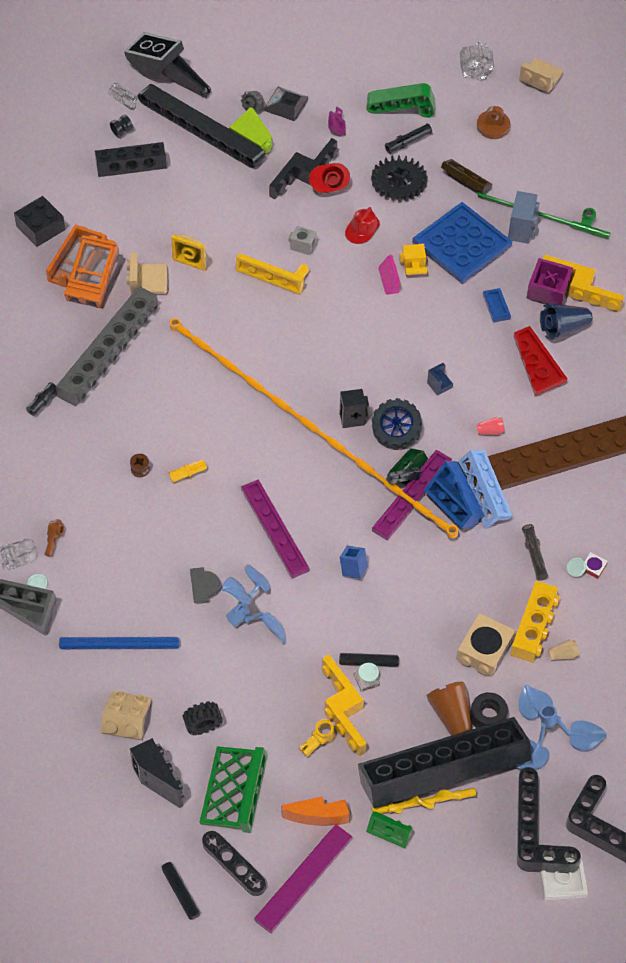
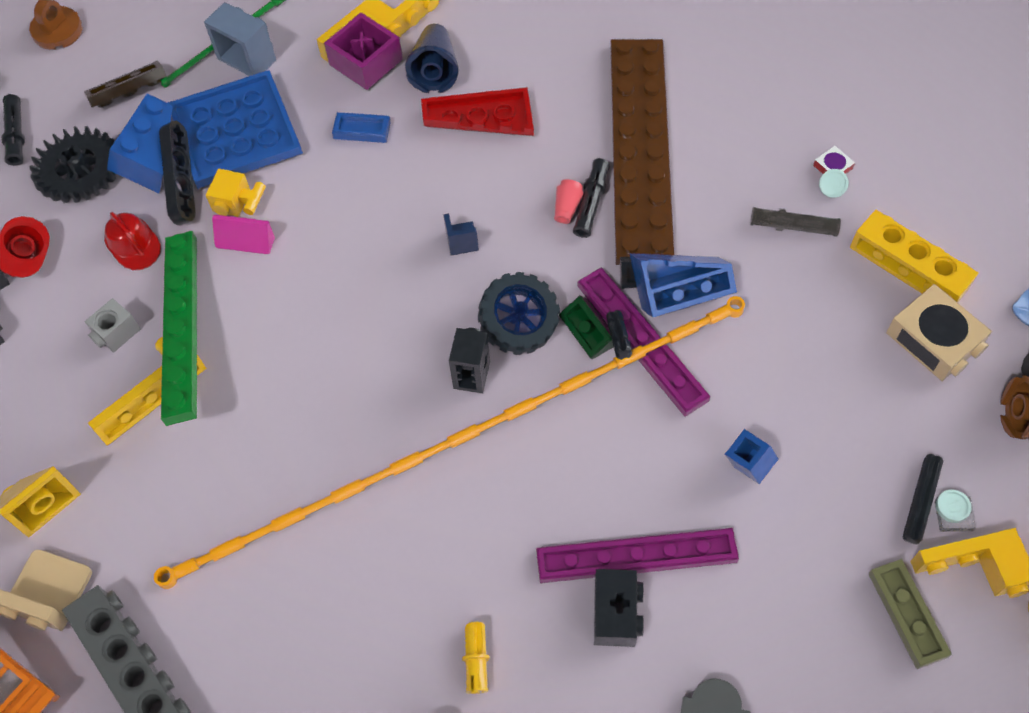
camera: 65 degrees left, 5 degrees up
medium blue plant [222,564,285,644] -> none
light blue fence [458,450,512,528] -> none
tan cone [548,639,579,661] -> none
none -> blue wedge [107,93,173,193]
none -> black beam [159,120,196,226]
none -> green plate [161,231,197,426]
none -> black pin [573,158,610,238]
none -> black brick [594,569,644,647]
none -> olive plate [868,559,952,669]

